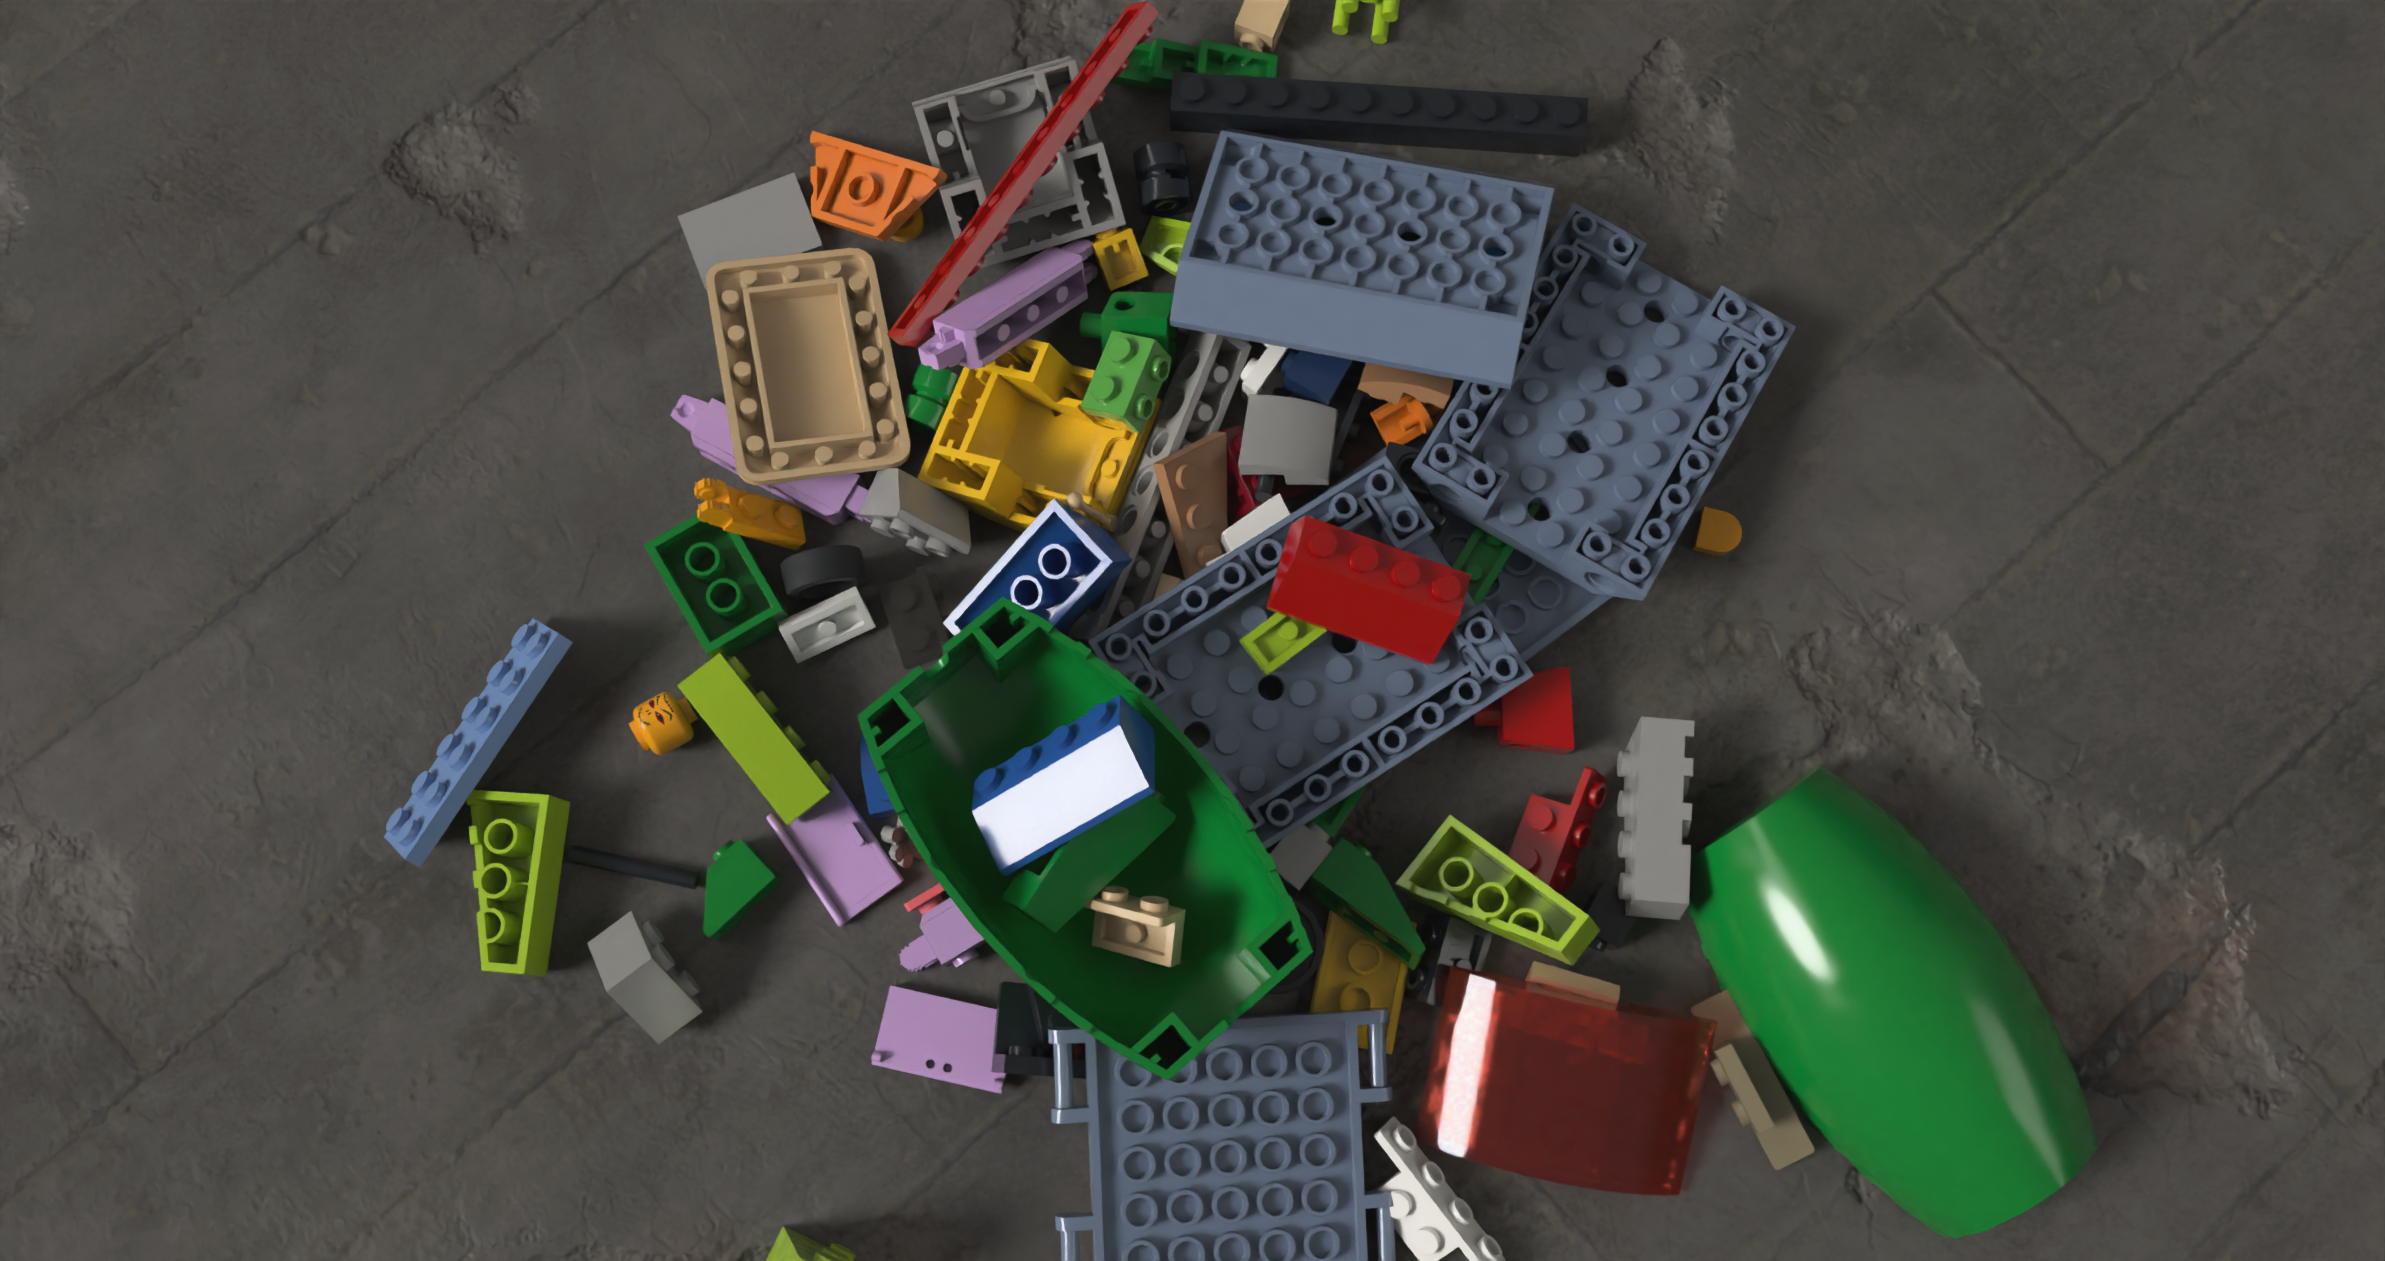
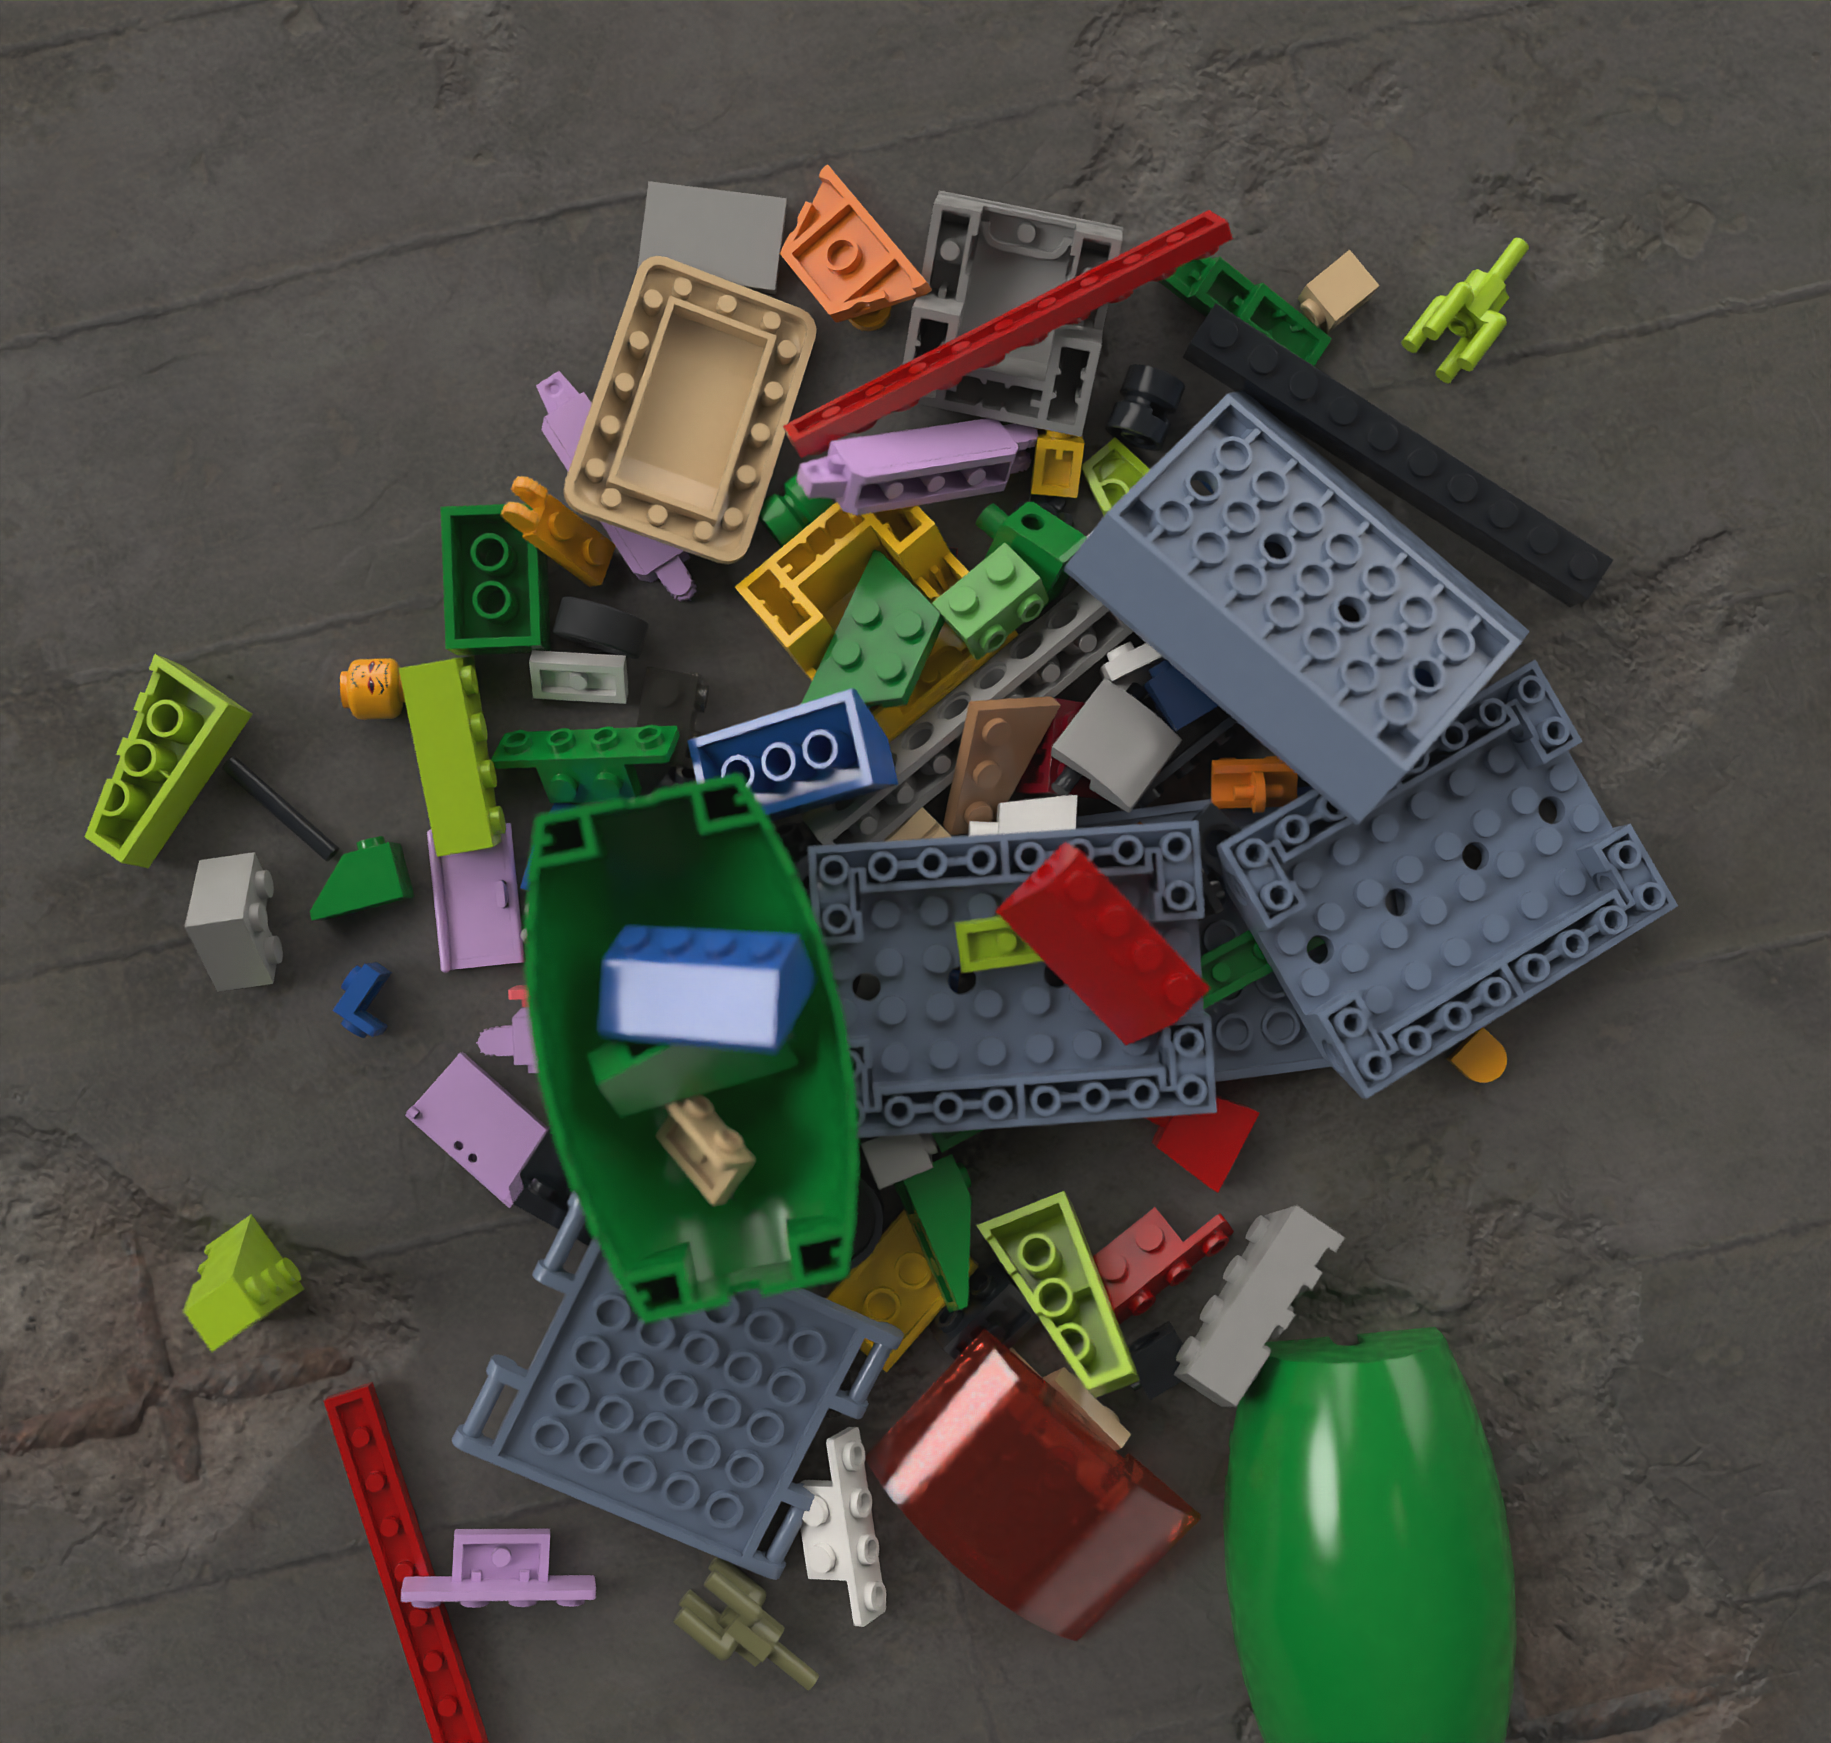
camera: 30 degrees right, 10 degrees up
medium blue plate [384,618,573,868] -> none
light grey slope [858,468,971,558] -> none
tan hinge [1066,492,1119,532] -> none
medium nougat slope [1357,363,1454,409] -> none
dark tan bracket [1690,990,1815,1170] -> none
none -> blue bracket [332,962,392,1038]
none -> green bracket [491,725,680,803]
none -> green wing [801,550,945,708]

